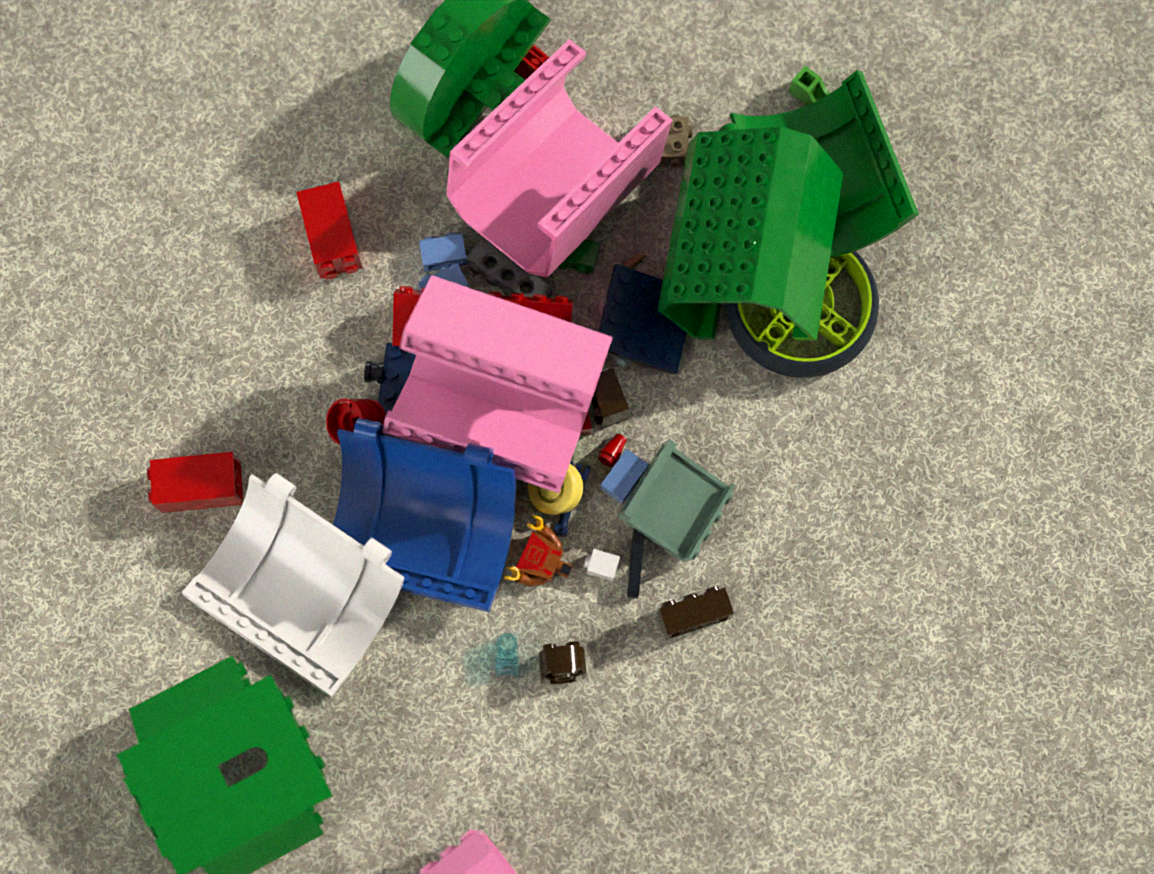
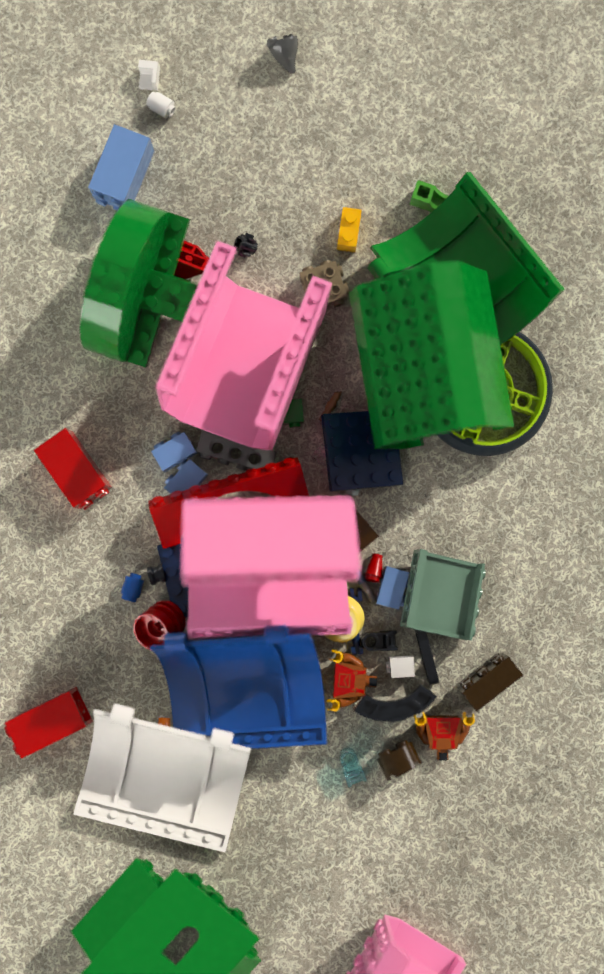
camera: 20 degrees left, 10 degrees up
none -> blue brick [121,573,144,602]
none -> black gear [234,233,258,258]
none -> yellow piece [337,207,362,253]
none -> black panel [352,684,437,722]
none -> light grey piece [357,572,376,603]
none -> black piece [360,630,398,651]
none -> torso [413,712,475,761]

